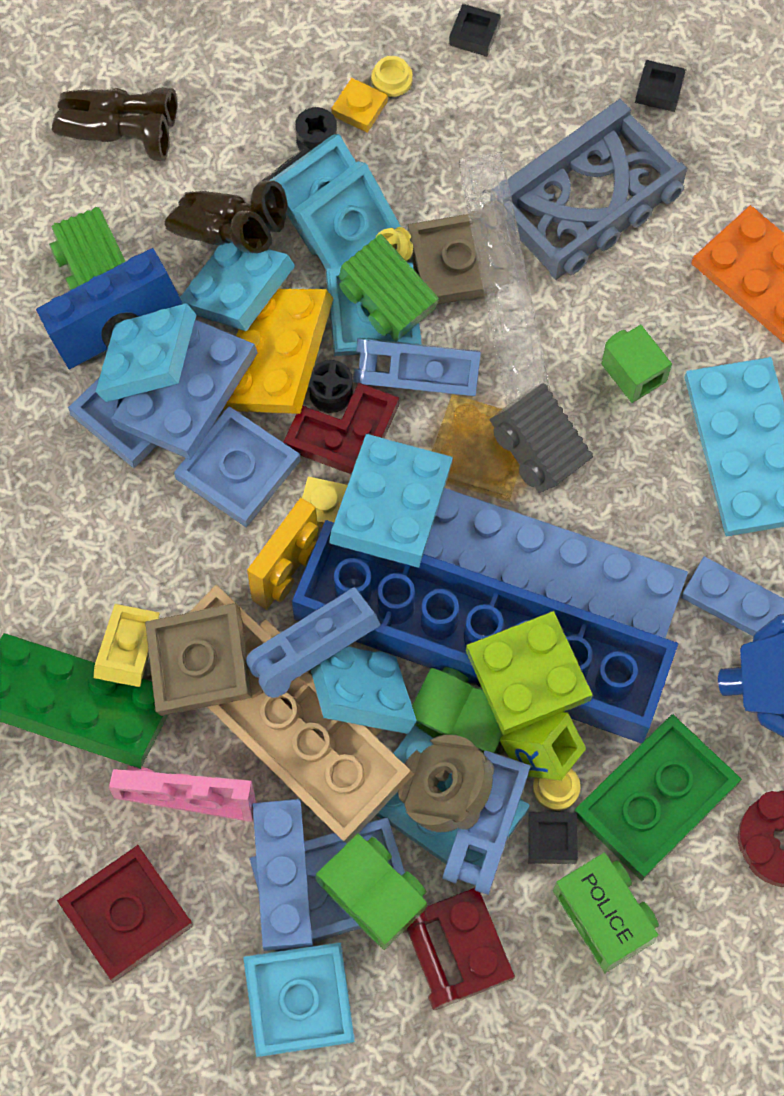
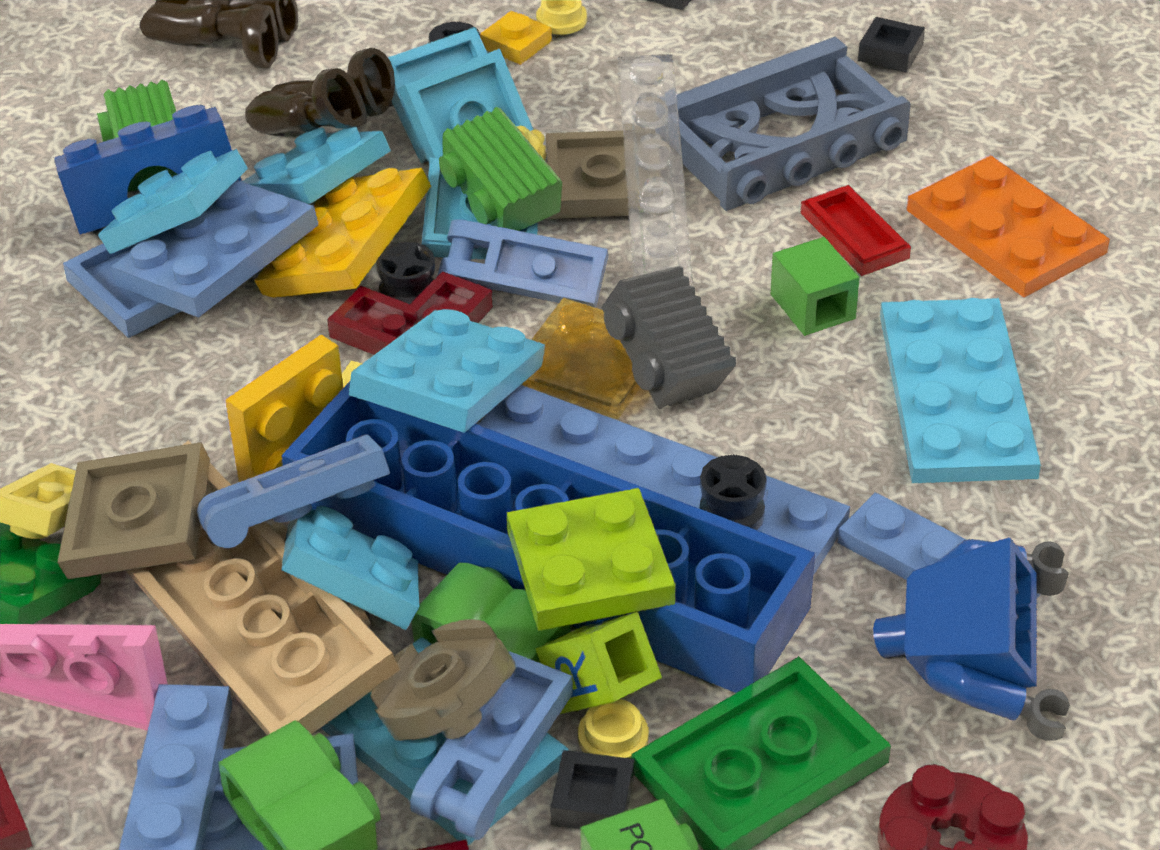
camera: 10 degrees right, 25 degrees down
medium blue plate [174,406,301,528] -> none
none -> black wheel [699,455,767,530]
none -> red tile [801,185,911,276]

